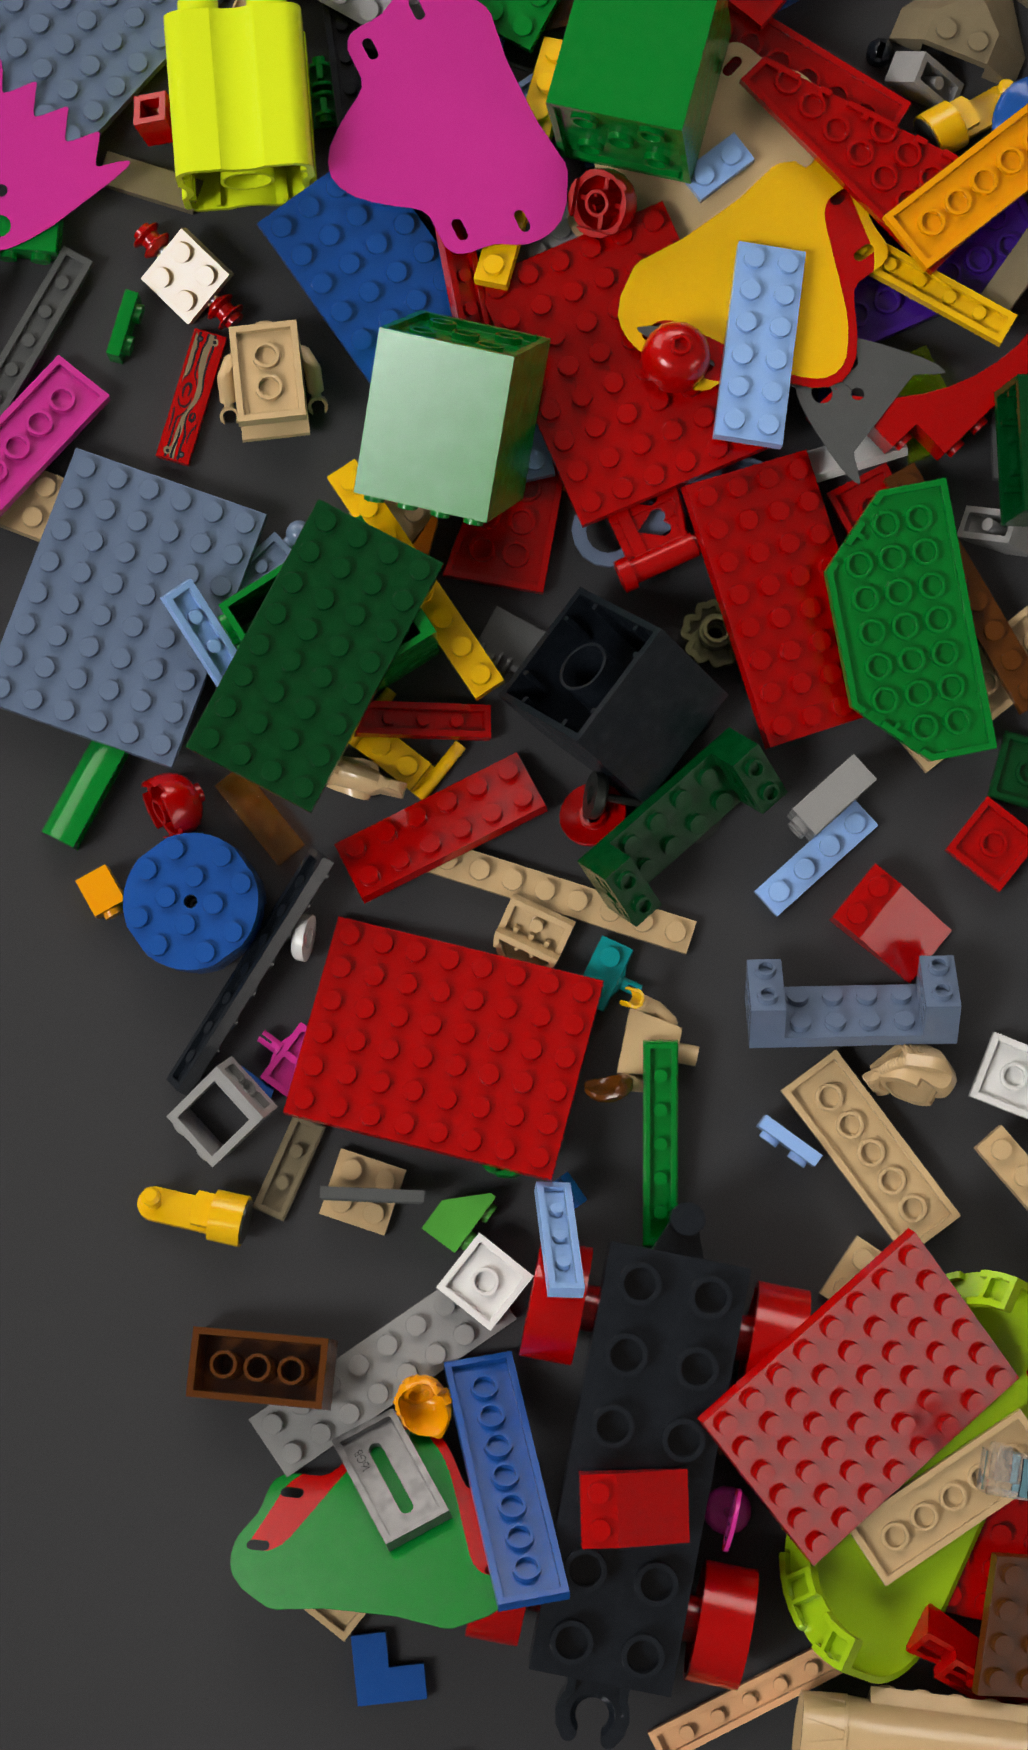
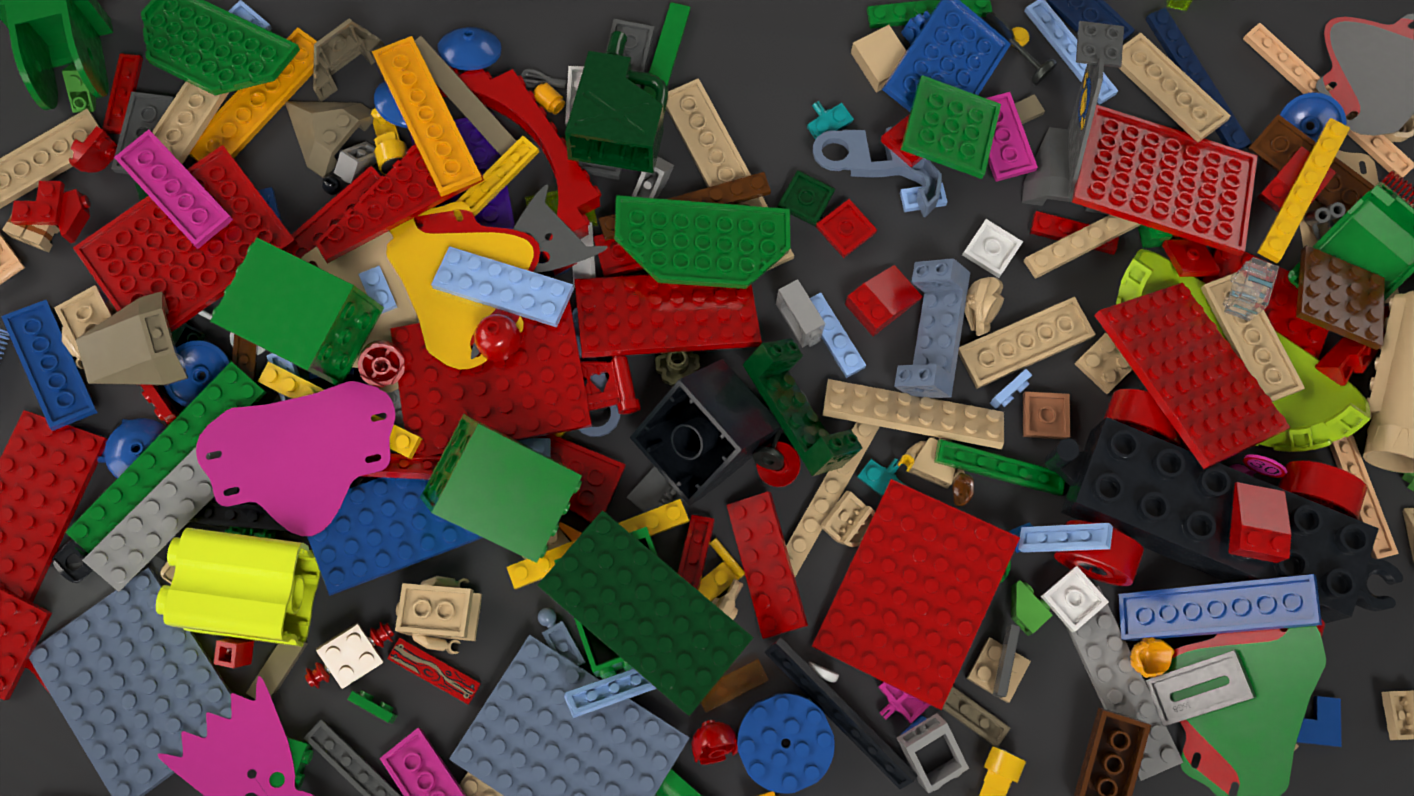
camera: 80 degrees left, 10 degrees down
none -> tan plate [823,379,1004,449]
none -> nougat plate [1023,392,1070,439]

